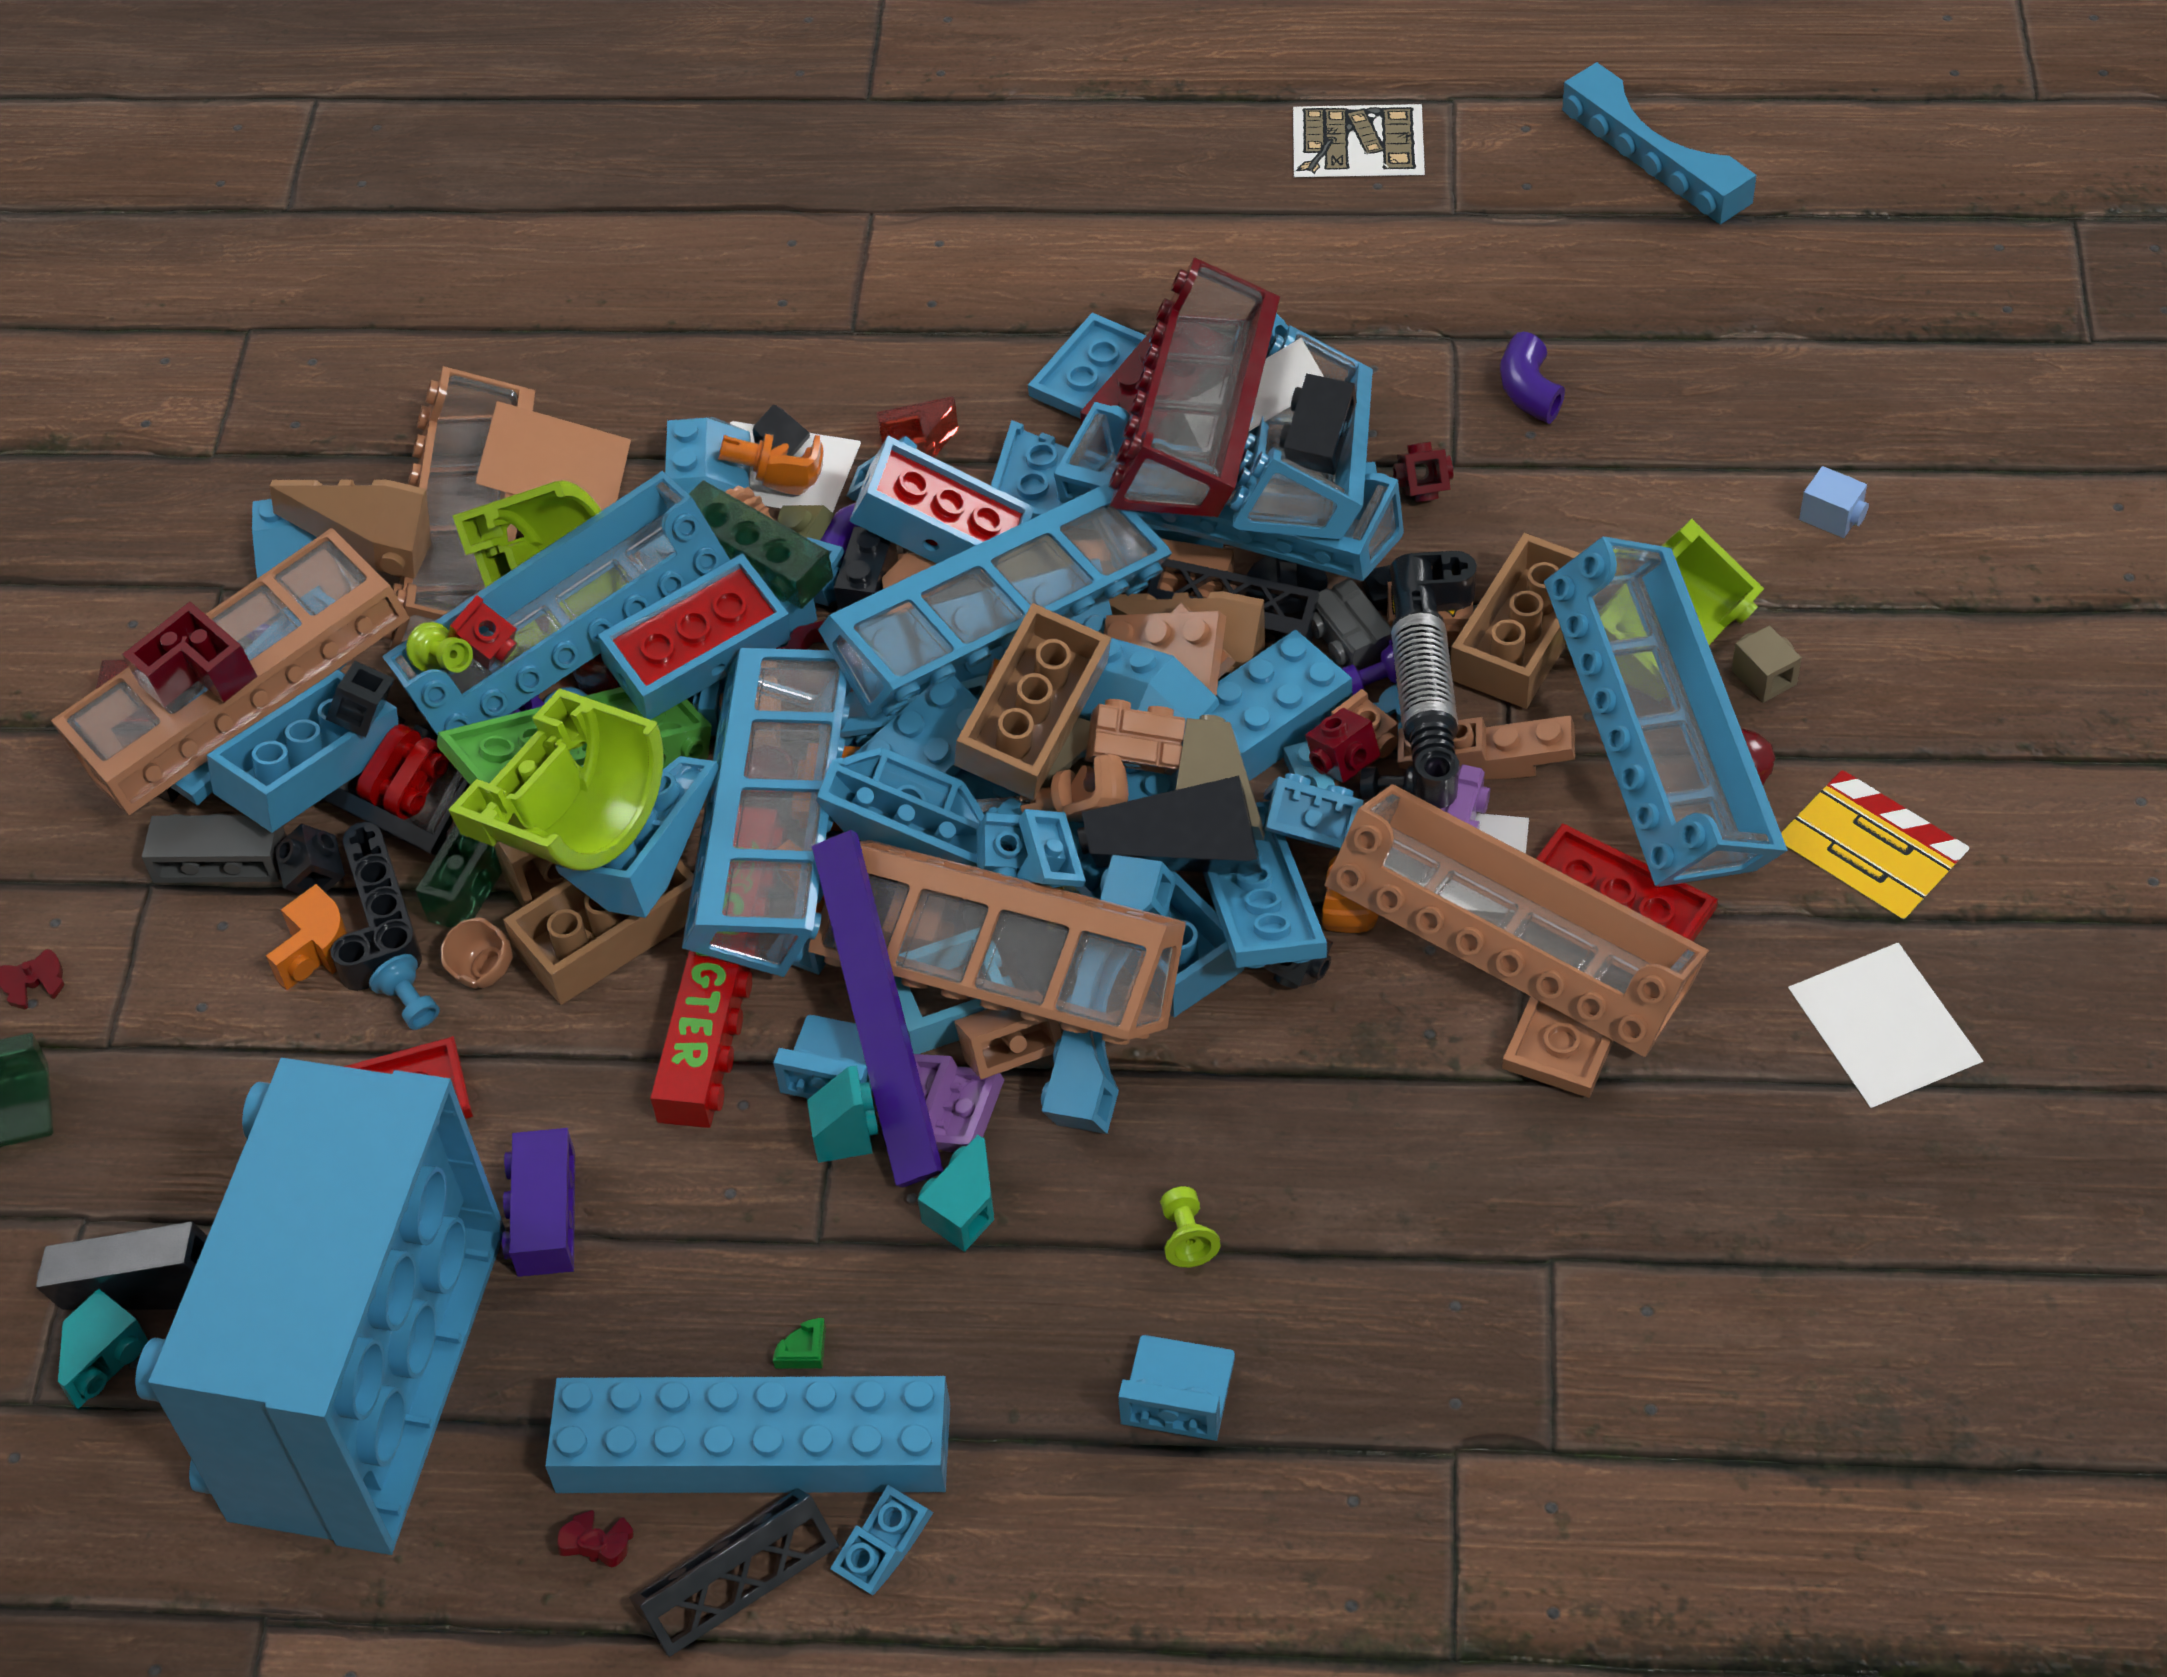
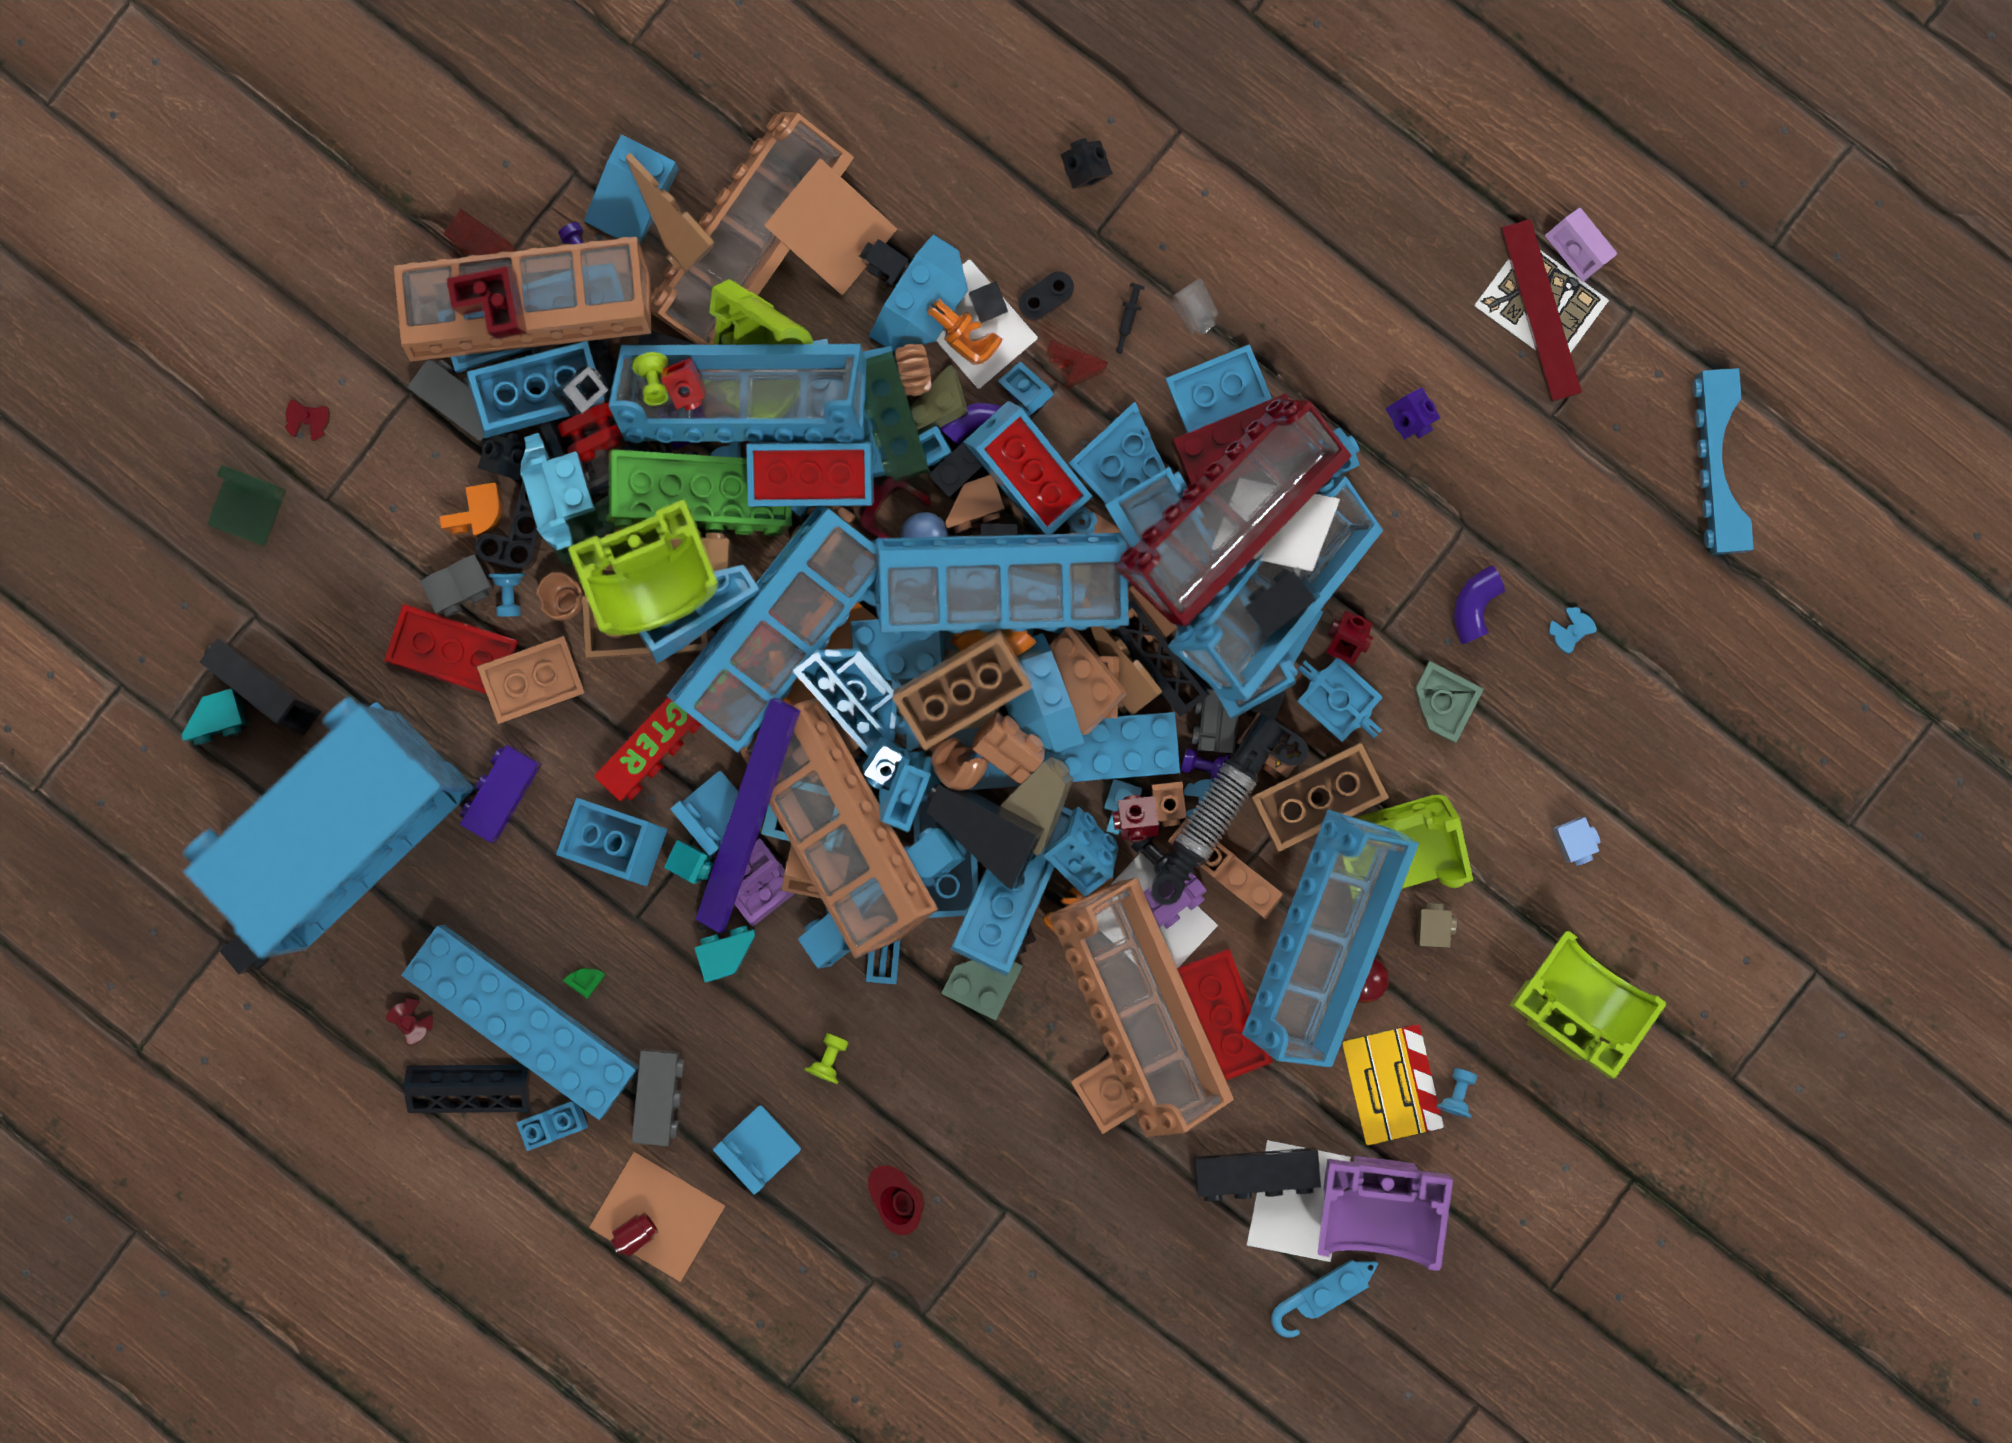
camera: 30 degrees right, 35 degrees up
none -> black brick [220,935,270,974]
none -> dark grey brick [420,554,494,617]
none -> nougat plate [477,636,585,724]
none -> medium azure plate [520,433,595,551]
none -> dark azure slope [556,798,668,886]
none -> nougat sticker [589,1152,725,1282]
none -> dark red brick [611,1212,658,1257]
none -> dark grey brick [632,1048,685,1146]
none -> black brick [858,239,909,287]
none -> dark azure tile [866,923,902,984]
none -> dark red piece [868,1165,925,1235]
none -> sand green plate [941,960,1023,1020]
none -> black plate [1019,272,1074,321]
none -> black brick [1061,138,1113,189]
none -> black piece [1116,283,1145,354]
none -> clear slope [1171,278,1219,335]
none -> black brick [1194,1147,1321,1201]
none -> dark azure plate [1271,1259,1378,1338]
none -> dark azure plate [1296,658,1383,742]
none -> medium lavender piece [1318,1156,1453,1271]
none -> dark purple brick [1386,387,1440,440]
none -> sand green plate [1414,661,1484,743]
none -> dark azure piece [1436,1068,1478,1119]
none -> dark red tile [1500,219,1582,402]
none -> lime piece [1509,931,1666,1079]
none -> lavender panel [1545,208,1617,282]
none -> dark azure piece [1549,607,1597,654]

